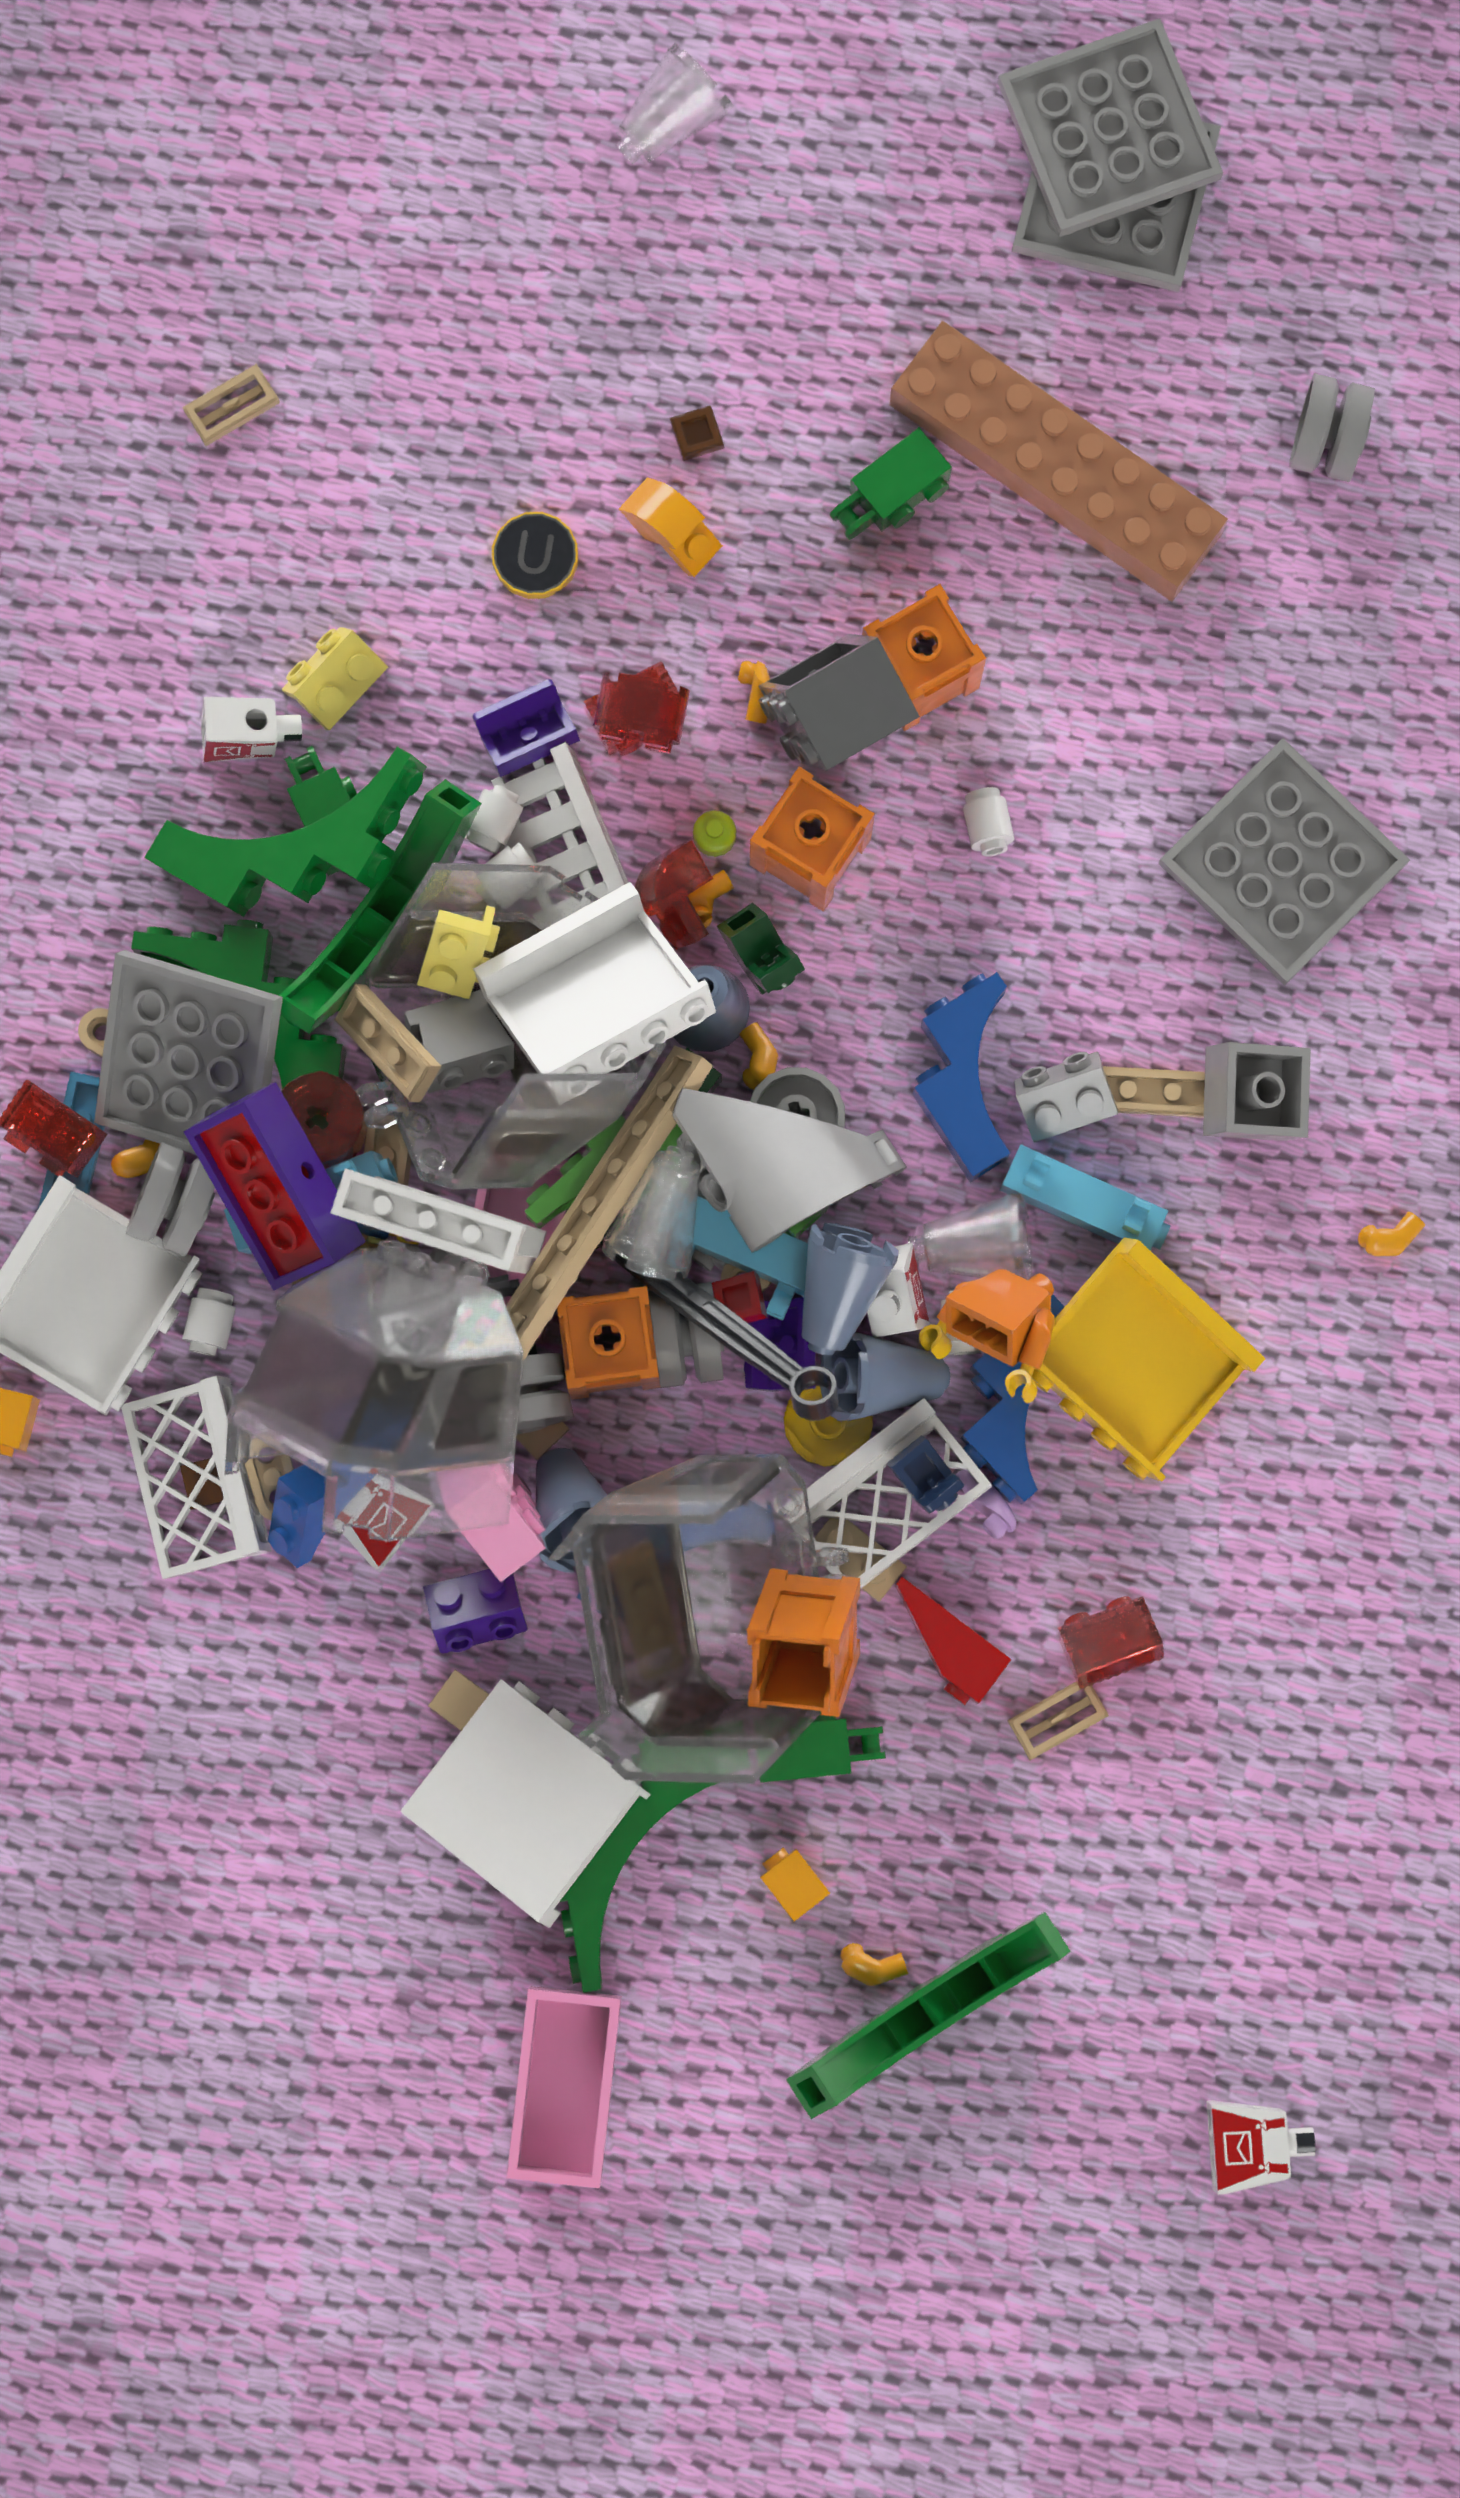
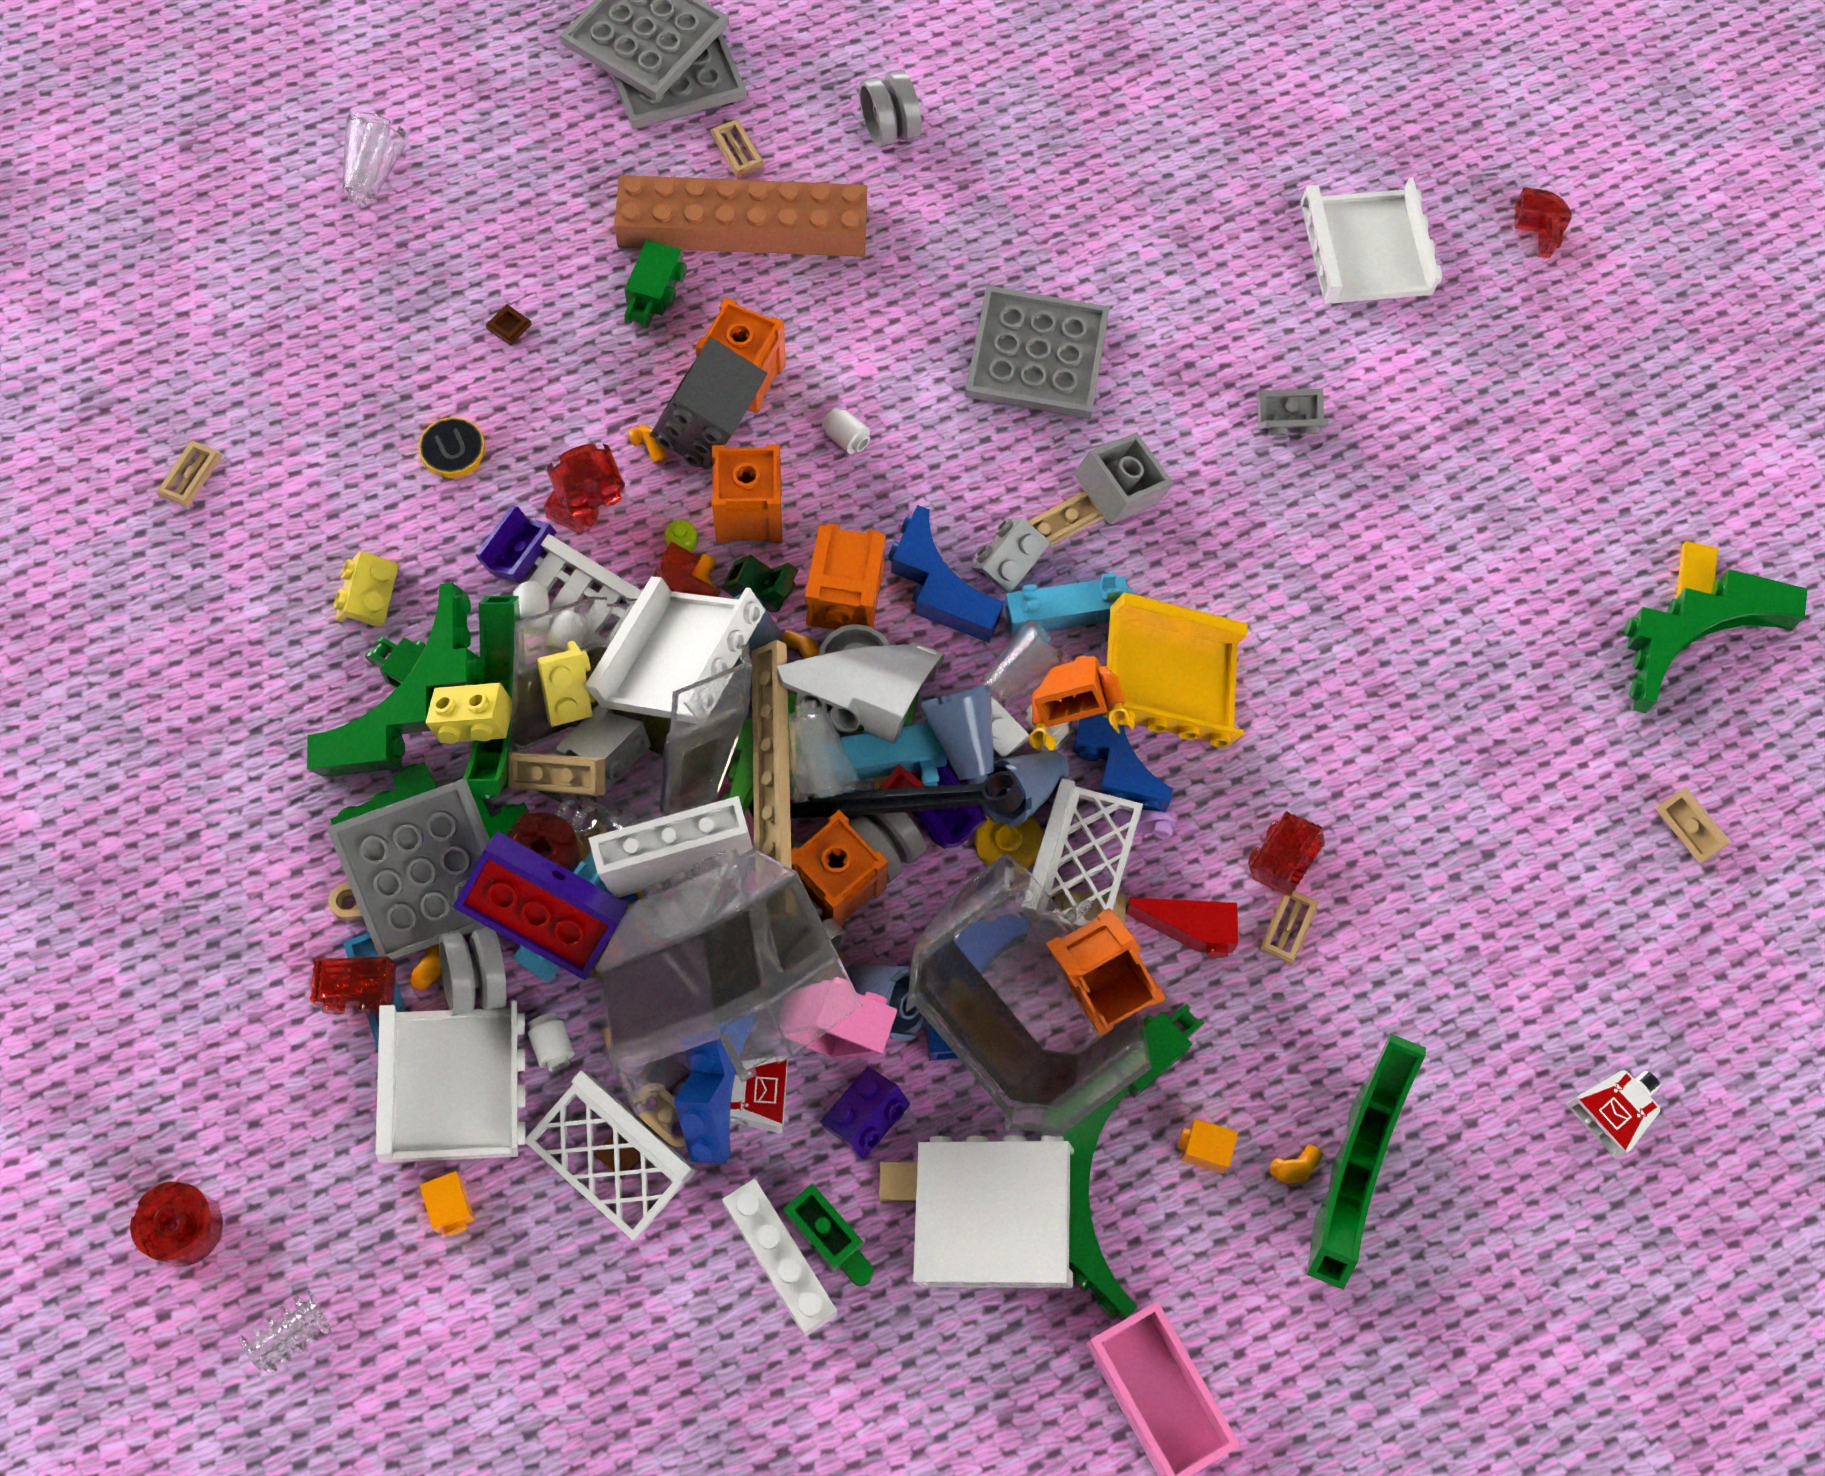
camera: 40 degrees left, 15 degrees down
white torso [201,697,302,762] -> none
light orange brick [619,477,723,577] -> none
dark blue bracket [886,1435,964,1514] -> none
light orange arm [1358,1211,1425,1256] -> none
none -> light yellow brick [426,683,514,744]
none -> tan tile [711,119,764,178]
none -> white brick [722,1178,837,1338]
none -> green brick [783,1183,873,1287]
none -> orange container [805,523,886,630]

